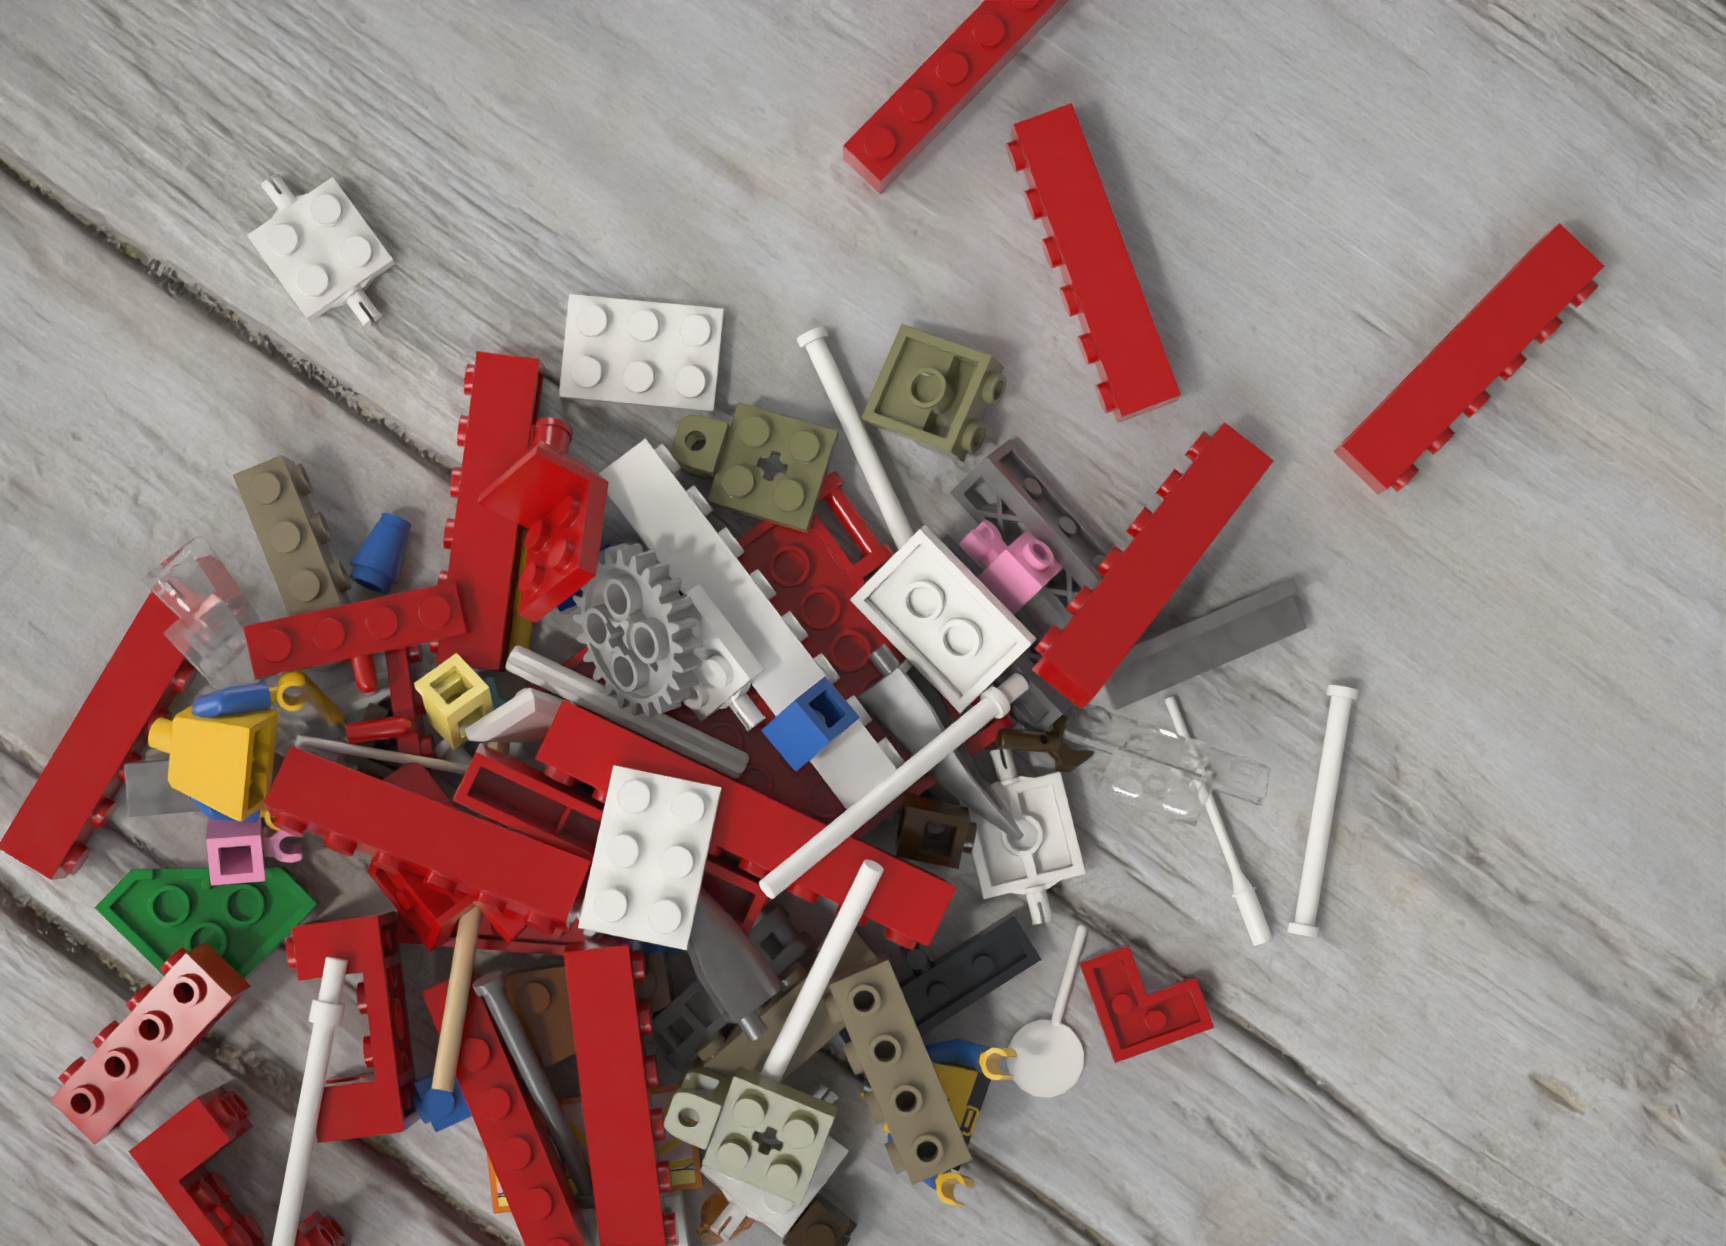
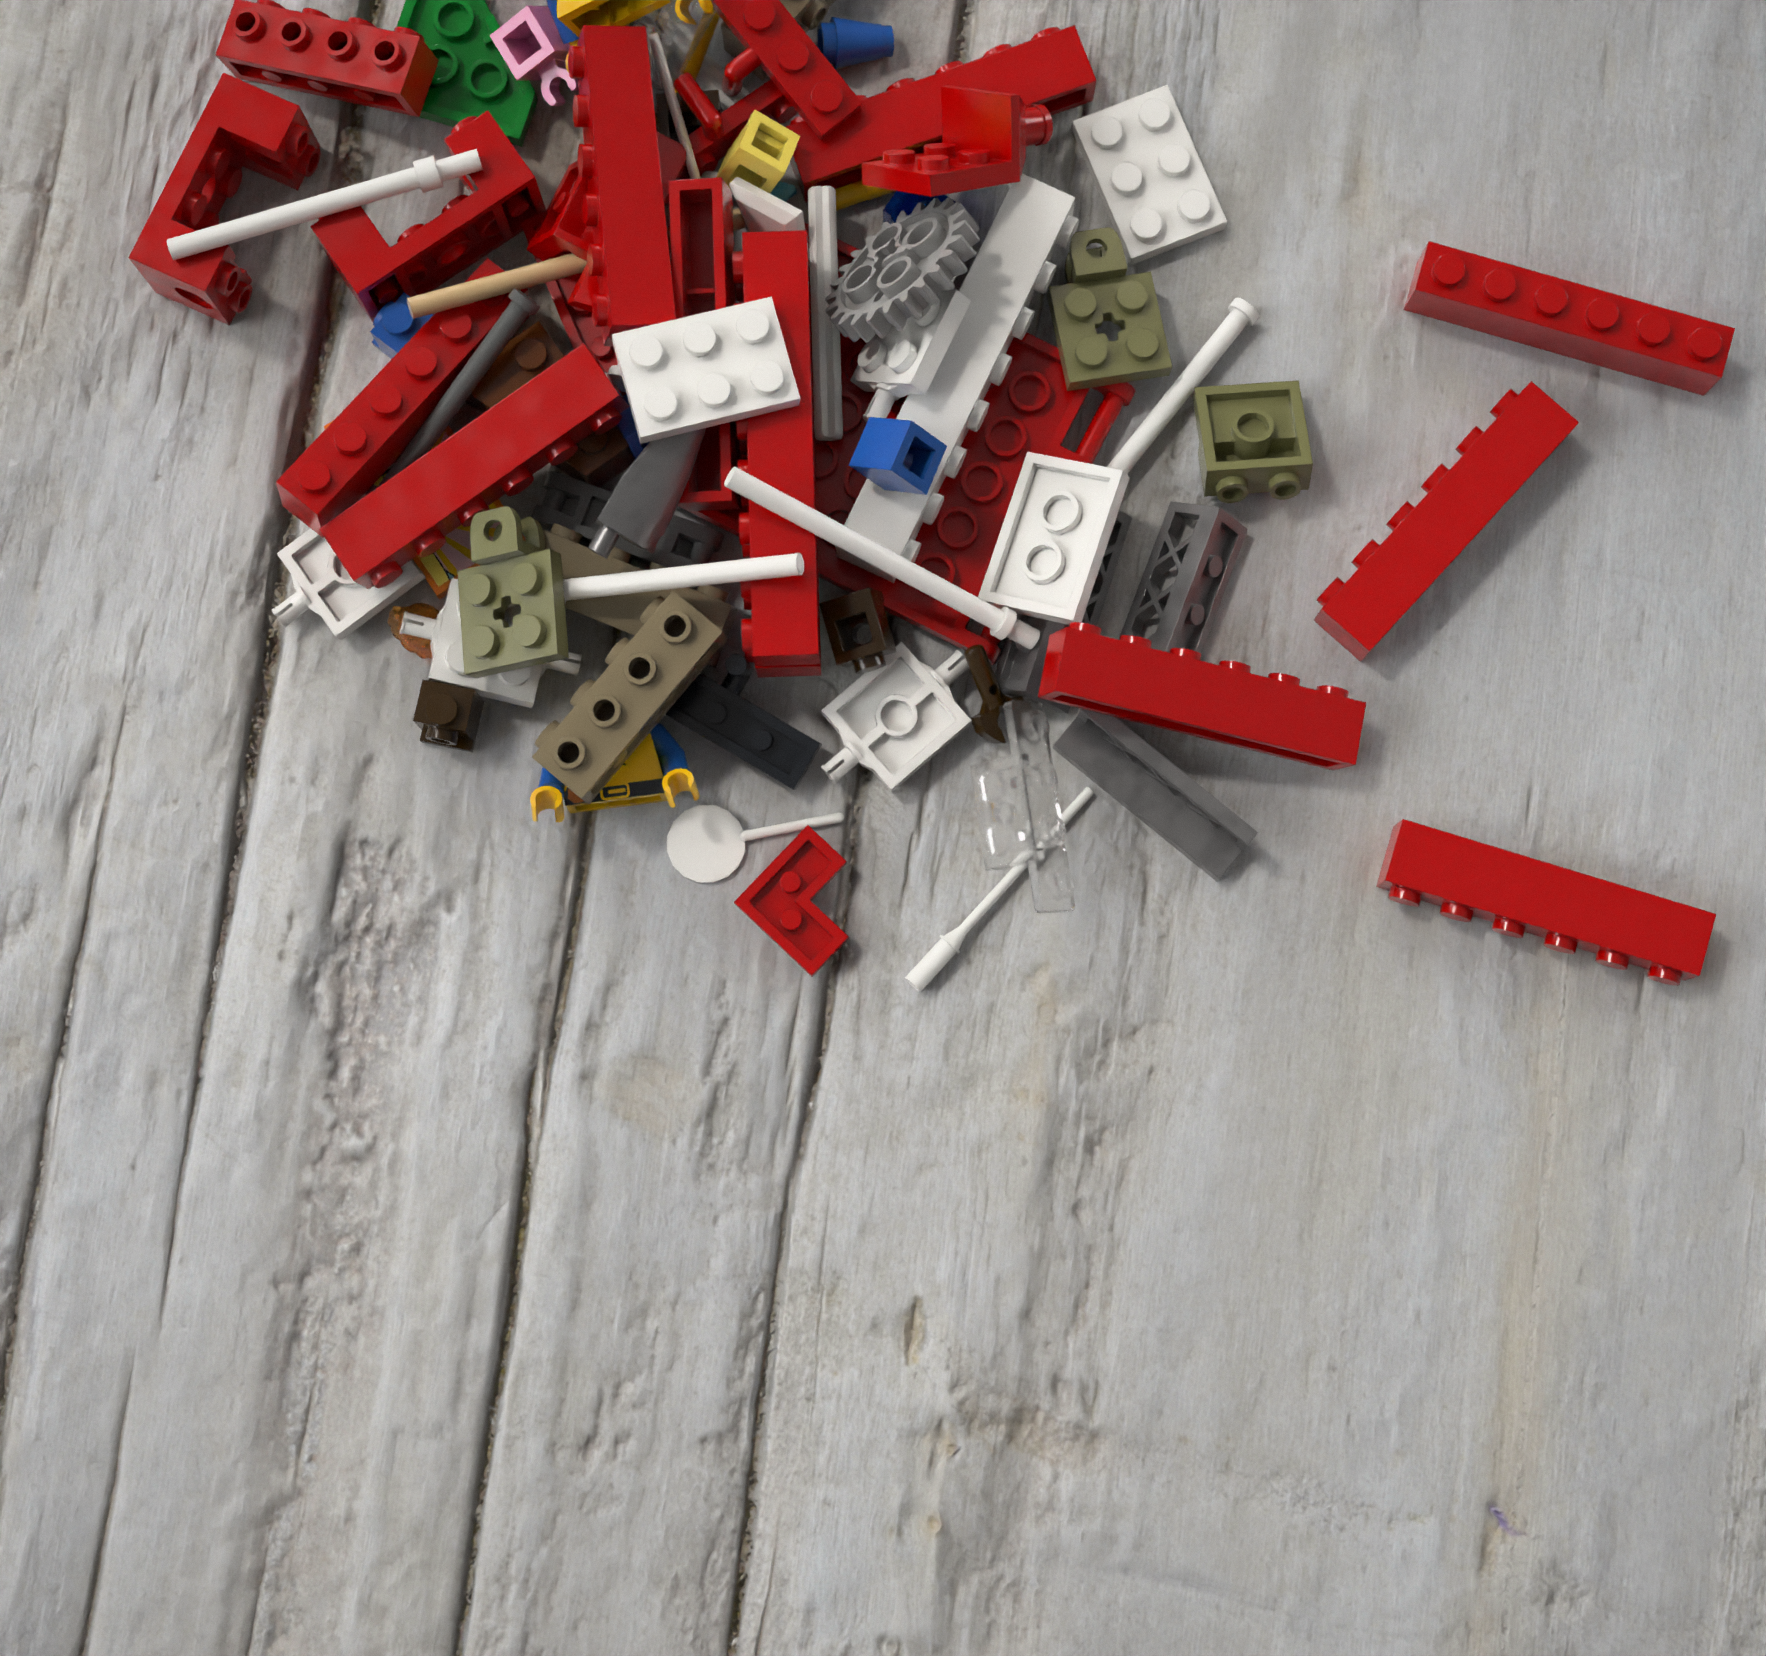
camera: 65 degrees right, 5 degrees down
flat silver piece [857,643,1024,841] -> none
bright pink brick [959,519,1063,615] -> none
white bar [1287,685,1359,938] -> none

